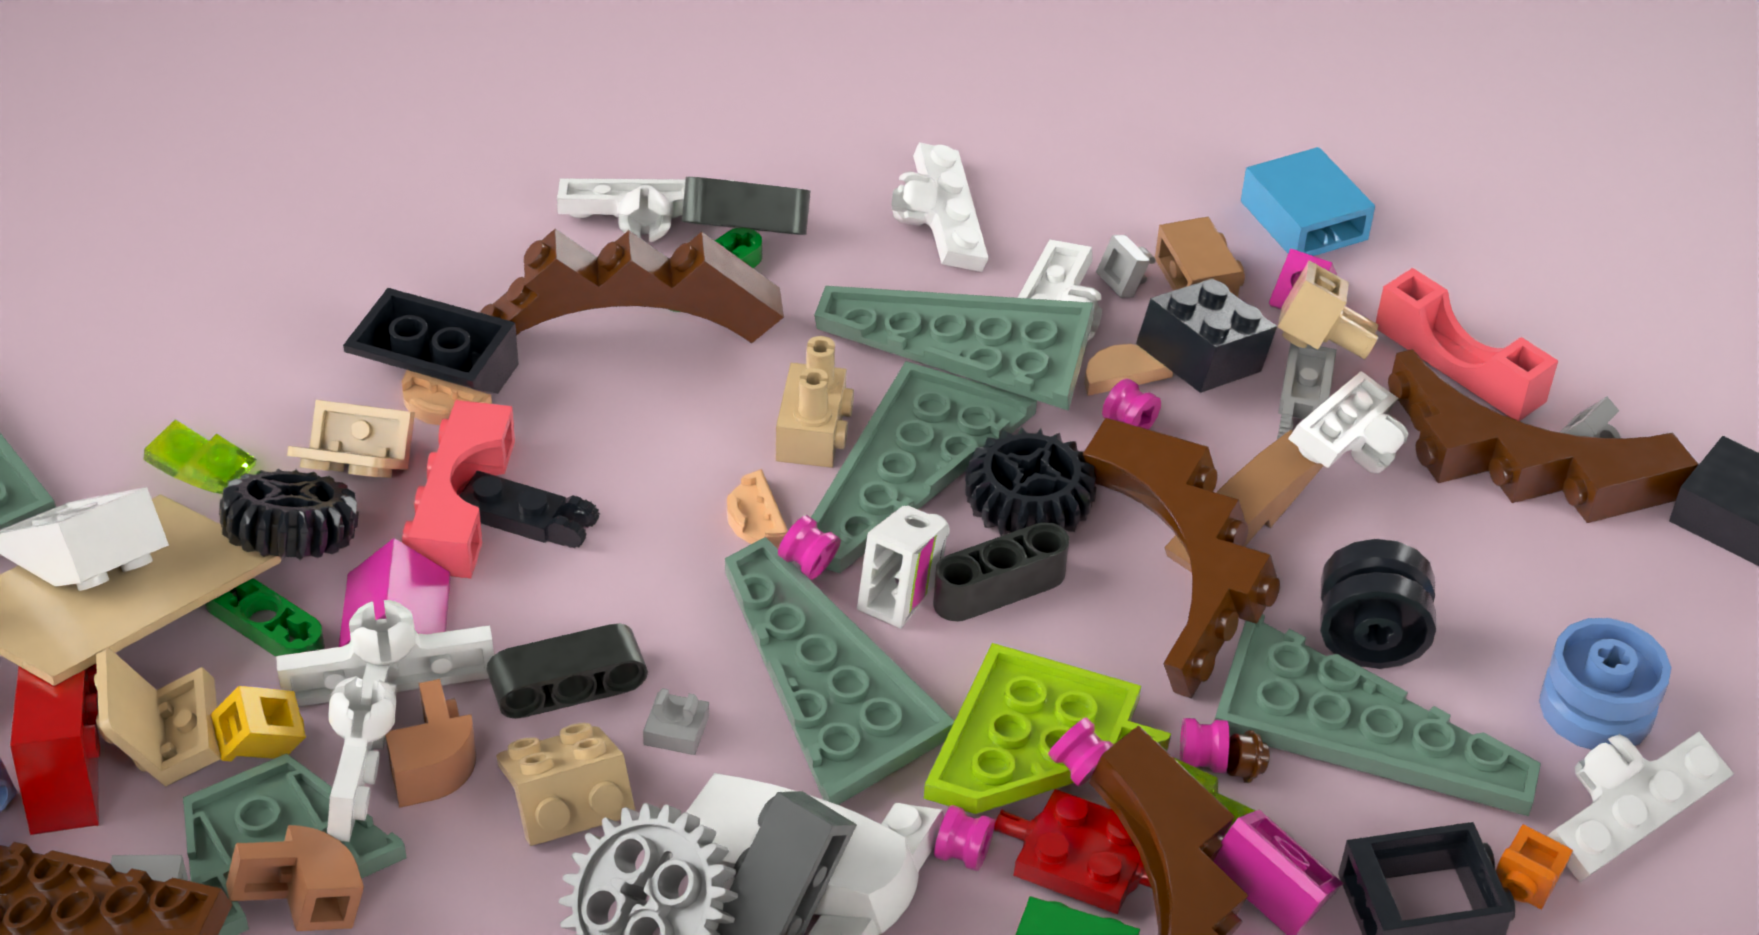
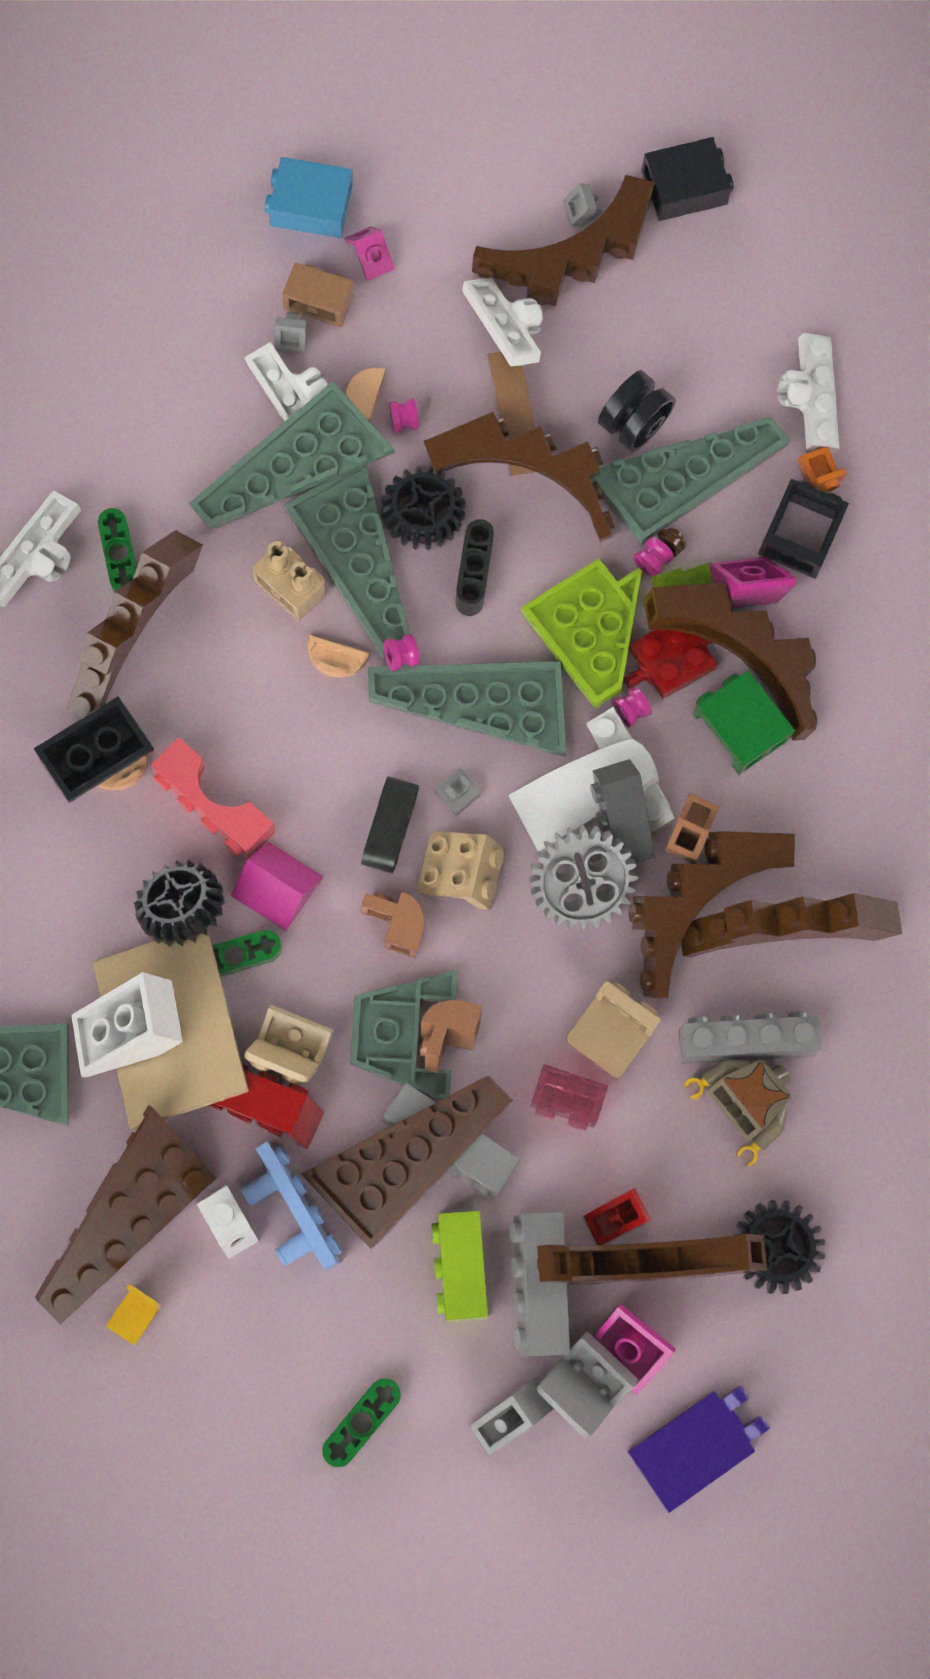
camera: 60 degrees left, 30 degrees up
clear neon green slope [143,419,256,494] -> none
yellow brick [211,686,306,762] -> none
white plate [276,600,494,707] -> none
tan bracket [287,400,415,478] -> none
white plate [327,663,397,842] -> none
black hinge [459,470,600,549] -> none
pearl dark grey beam [681,177,811,235] -> none
white torso [857,506,950,629] -> none
white plate [891,142,989,272] -> none
dark pink wheel [1048,717,1113,787] -> none
black piece [1136,279,1278,393] -> none
light grey hinge [1277,343,1337,439] -> none
tan brick [1278,260,1379,360] -> none
coral arch [1375,268,1558,421] -> none
medium blue wheel [1539,618,1672,750] -> none

